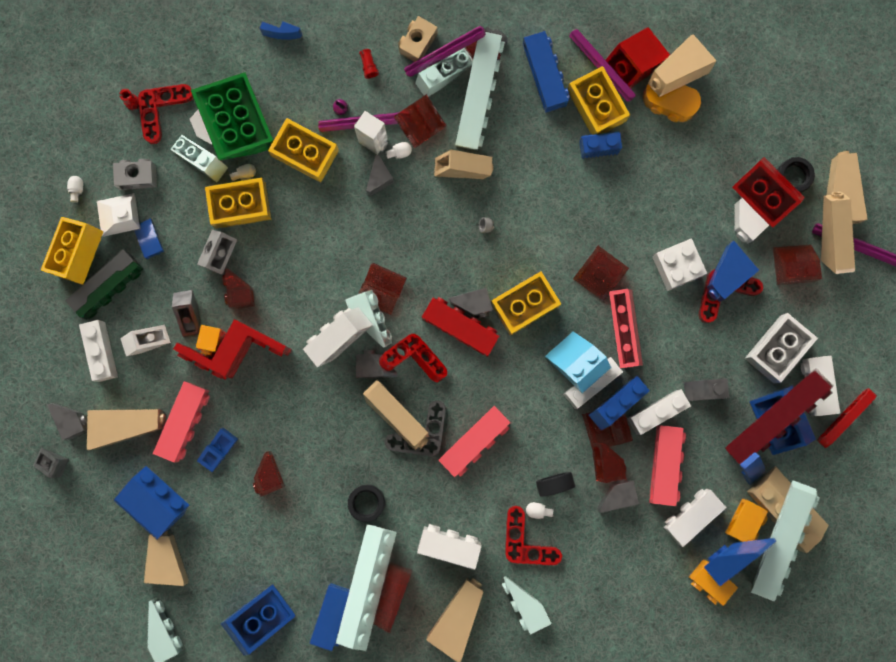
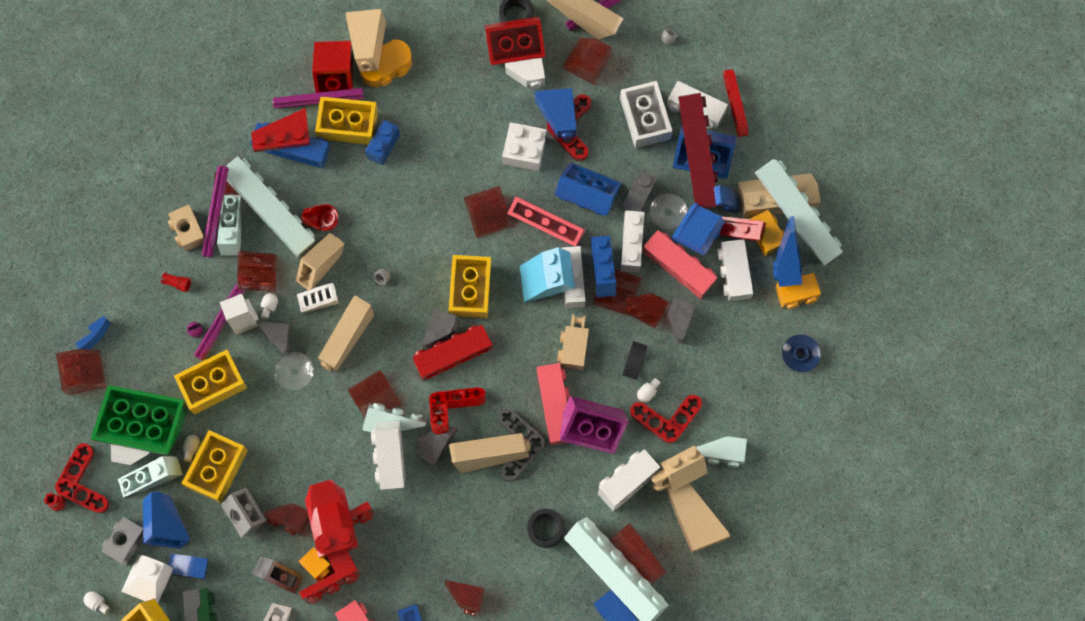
camera: 55 degrees left, 10 degrees down
none -> clear red slope [56,349,106,396]
none -> blue slope [143,491,189,549]
none -> red wing [251,108,310,152]
none -> clear dish [275,352,314,390]
none -> white slope [297,283,339,313]
none -> red hair [300,204,339,232]
none -> red slope [305,480,359,559]
none -> tan slope [318,295,374,372]
none -> blue slope [554,162,622,216]
none -> tan brick [557,314,589,370]
none -> magenta slope [560,396,629,454]
none -> clear dish [650,193,687,229]
none -> tan brick [651,446,708,491]
none -> light grey hinge [662,28,677,45]
none -> blue slope [672,203,725,255]
none -> plate [720,216,766,242]
none -> dark blue dish [782,334,821,372]

